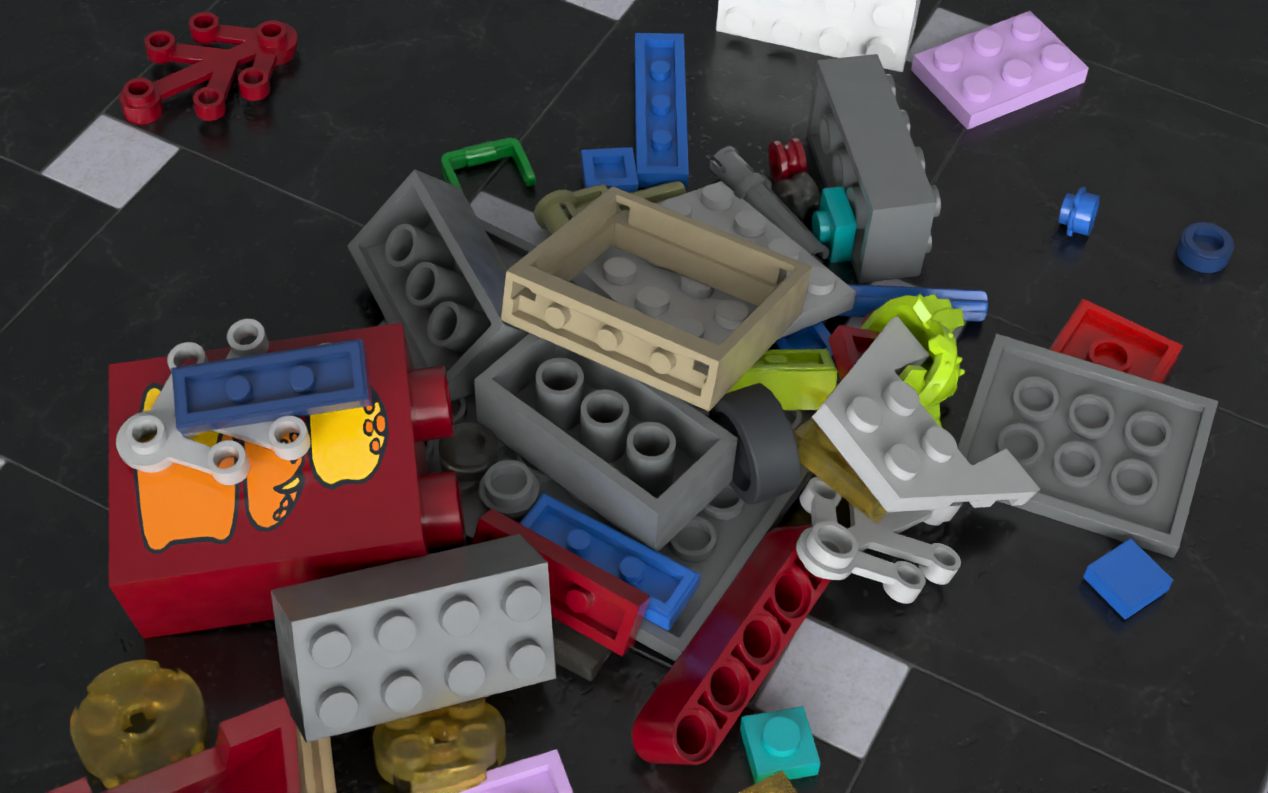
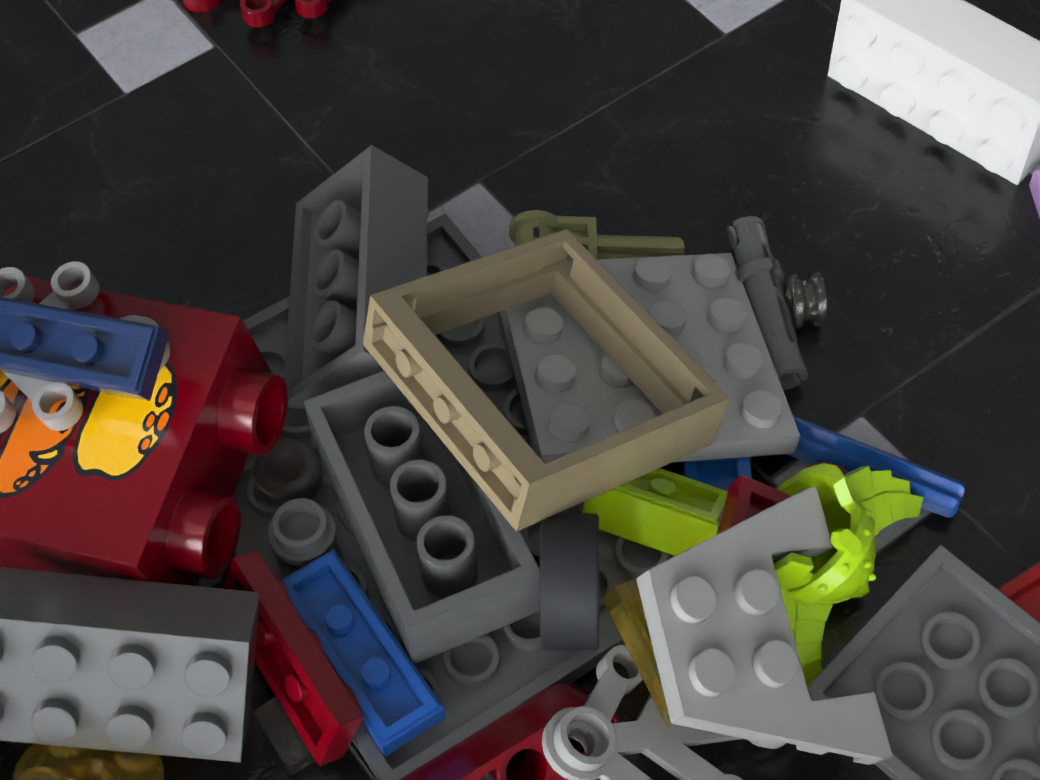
camera: 30 degrees right, 5 degrees up
green piece [441,138,536,192] -> none
blue plate [581,147,638,193] -> none
blue plate [634,33,689,189] -> none
dark red bush [768,137,807,187] -> none
dark grey brick [807,54,941,283] -> none
teal plate [812,186,857,263] -> none

